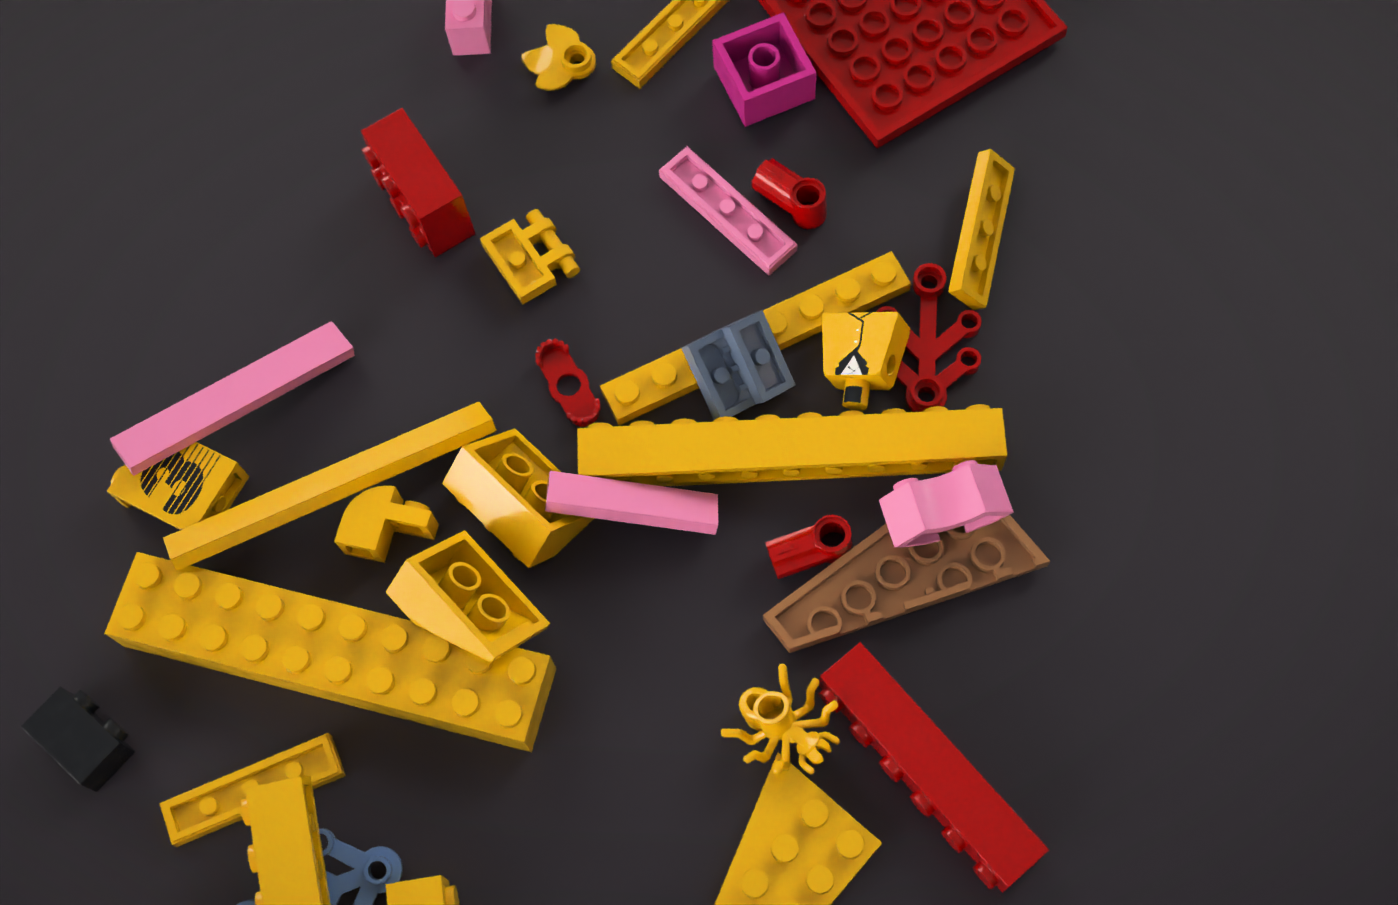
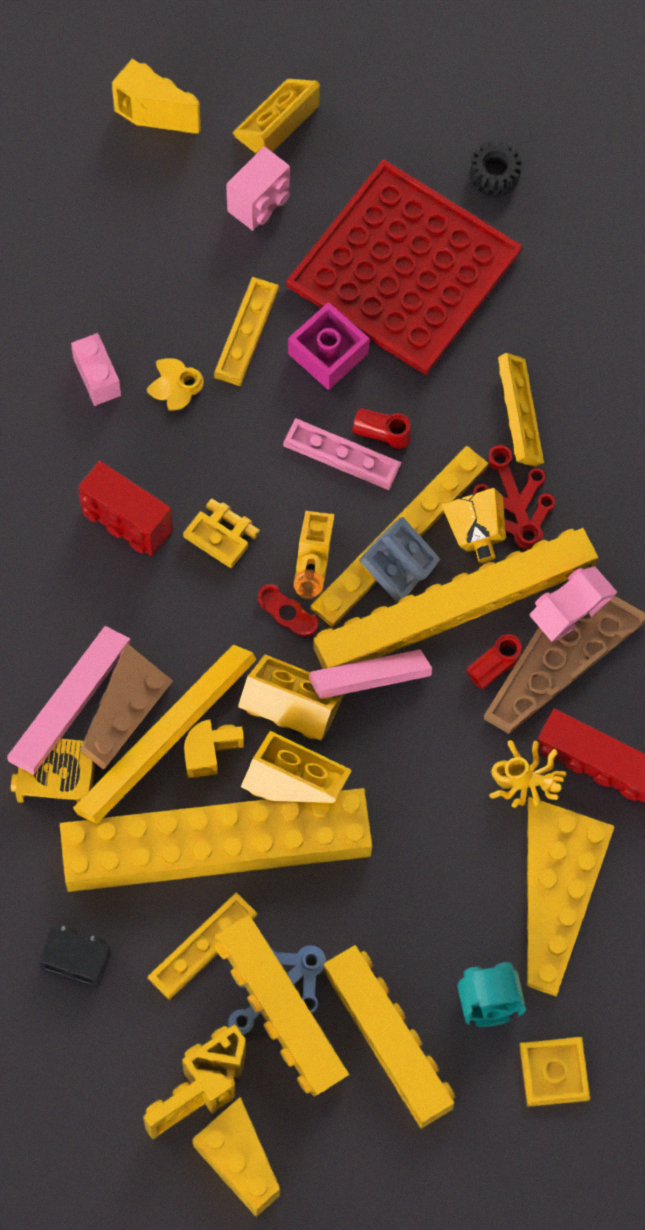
camera: 30 degrees left, 0 degrees up
none -> medium nougat wing [80,643,173,769]
none -> yellow plate [294,511,334,599]

